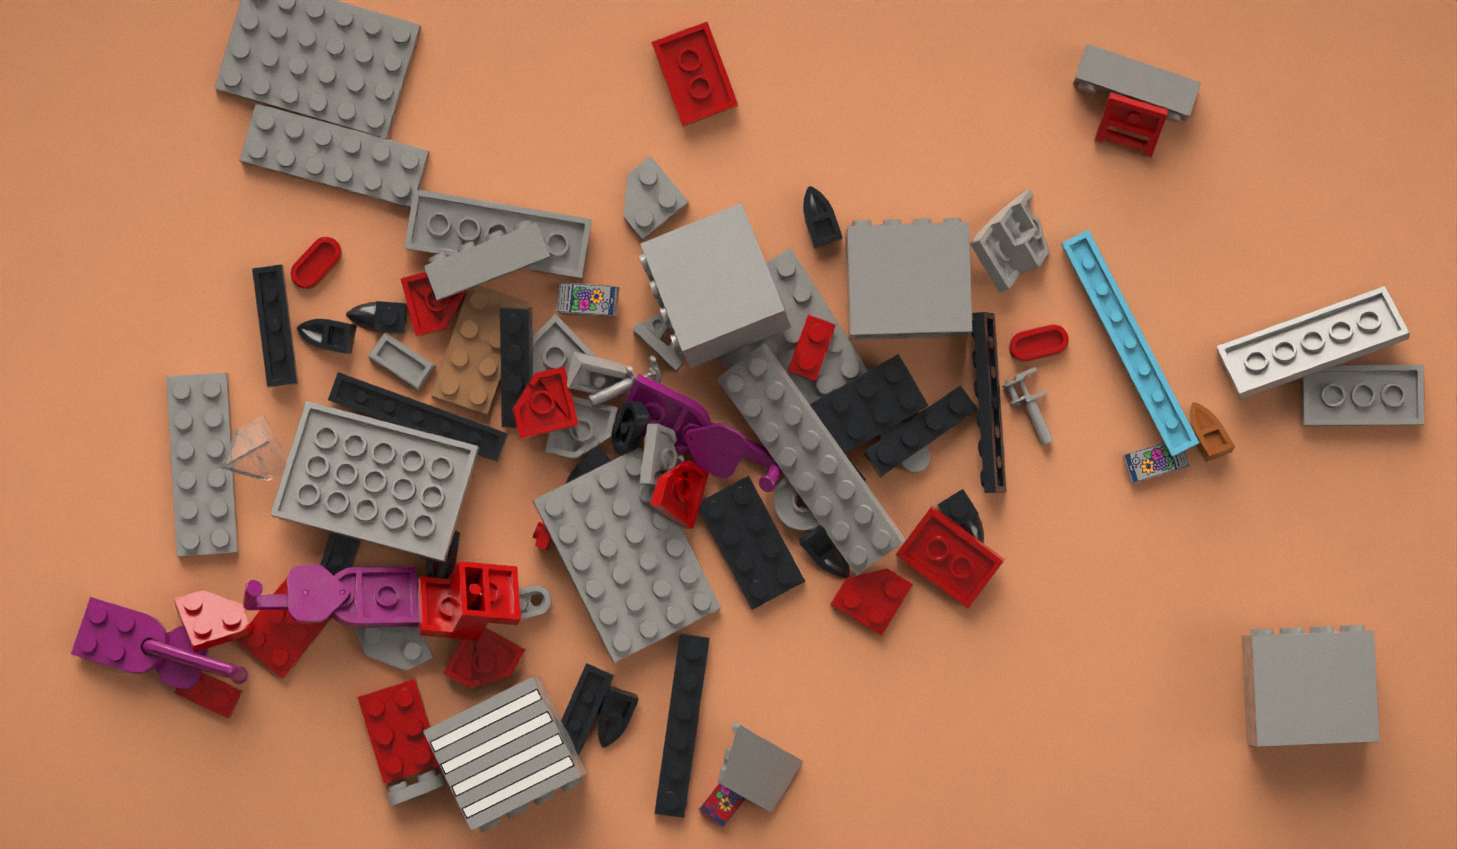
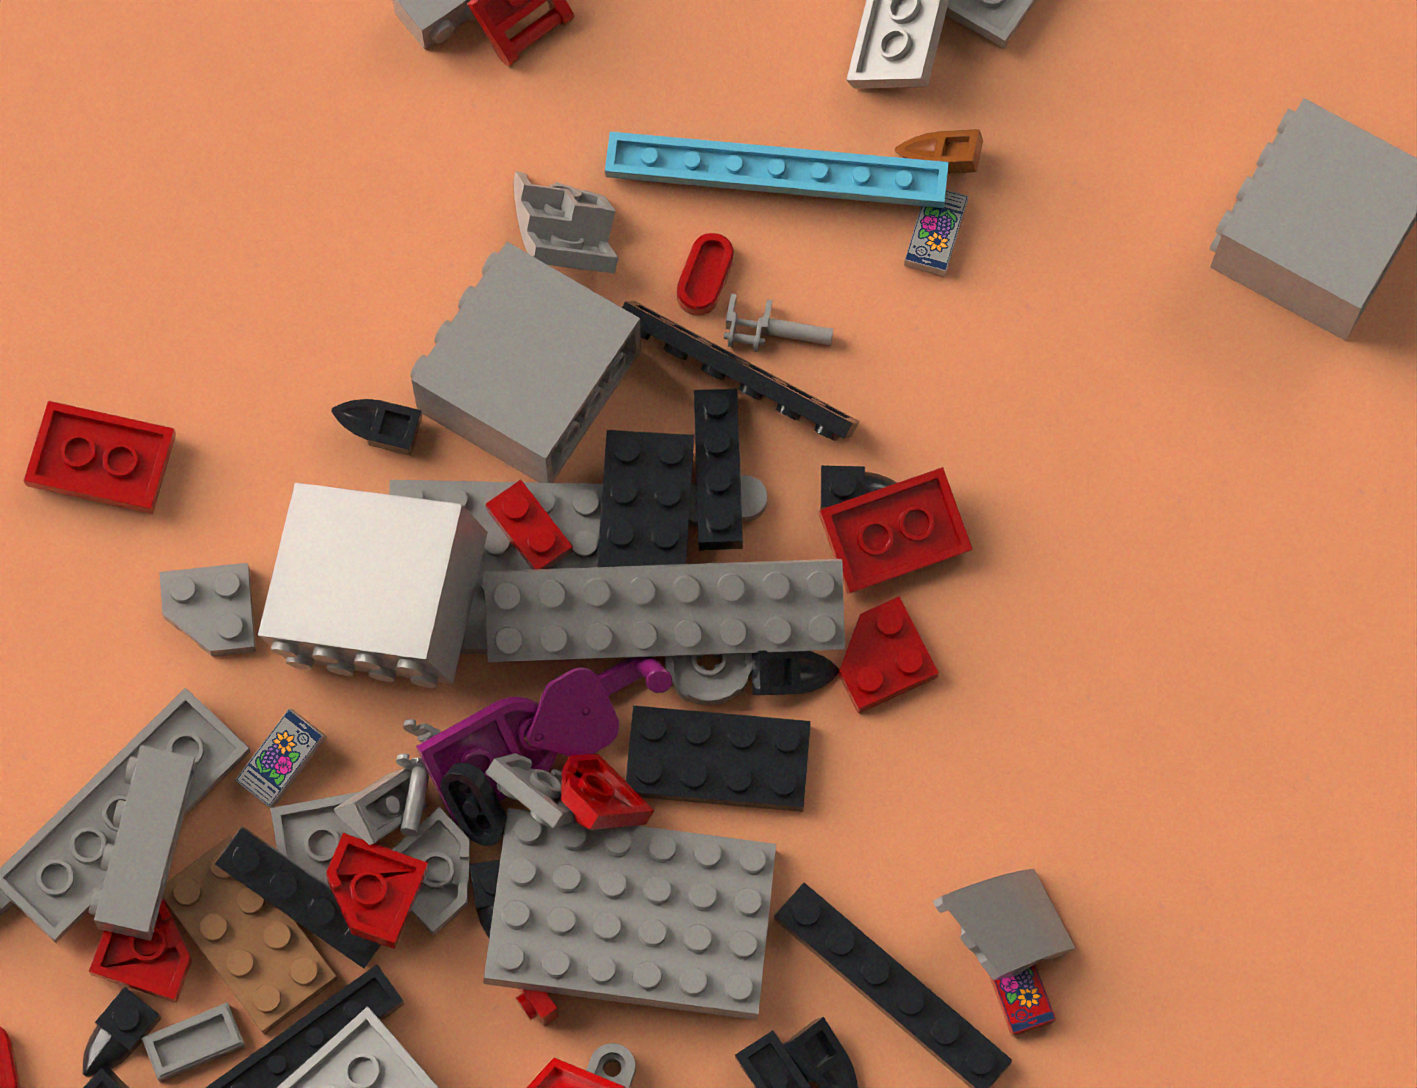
camera: 55 degrees left, 15 degrees down
light grey hinge [633,314,685,373] -> none

